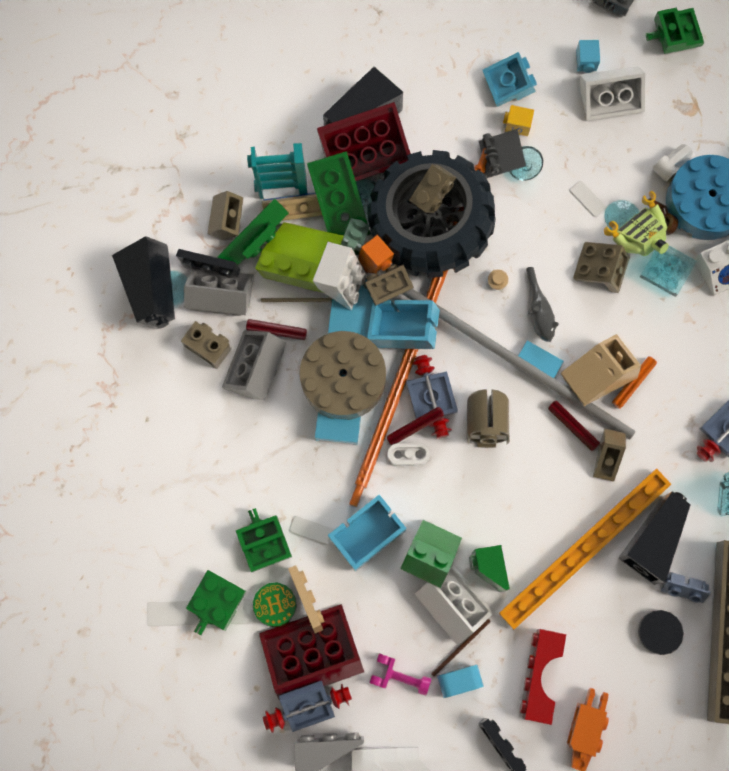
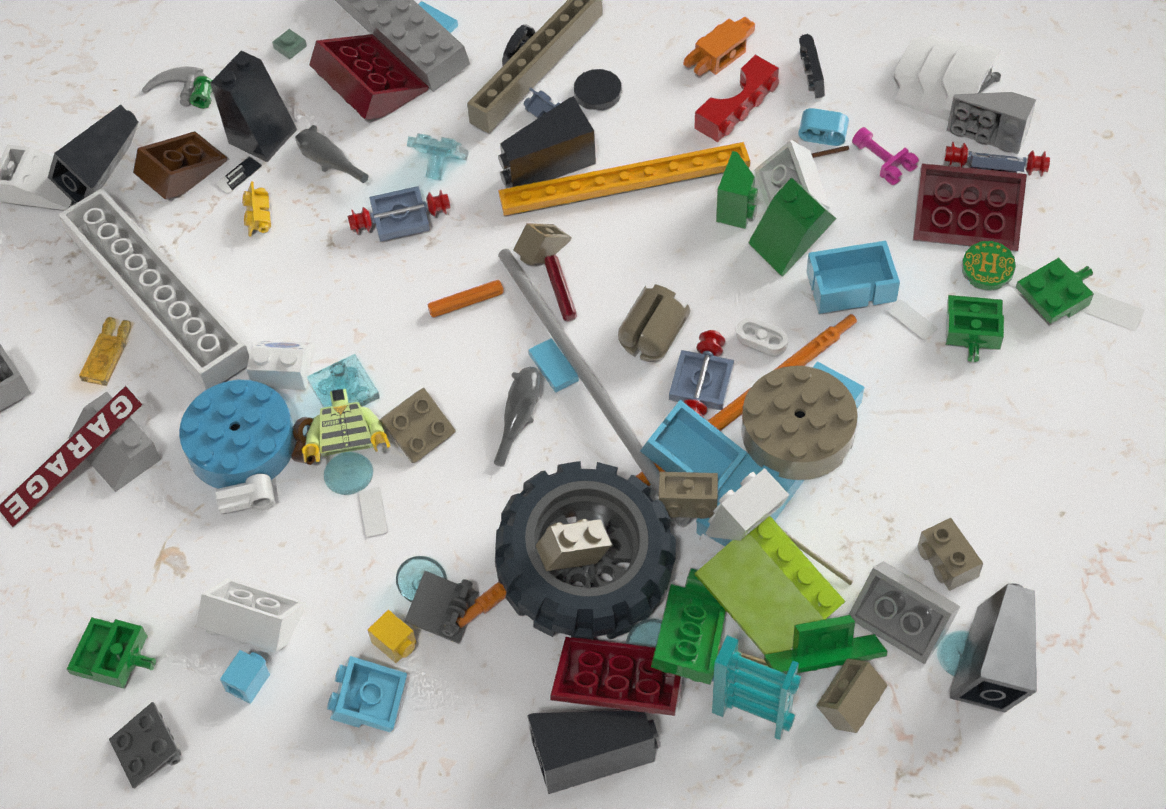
camera: 150 degrees left, 20 degrees down
black plate [176,249,241,277] -> none
light grey slope [222,330,287,400] -> none
dark red axle [246,319,307,340] -> none
tan plate [288,565,325,633] -> none
sand green hinge [341,218,370,252] -> none
orange slope [358,235,394,274] -> none
dark red axle [387,407,444,445] -> none
tan plate [488,269,509,290] -> none
tan slope [561,334,641,406] -> none

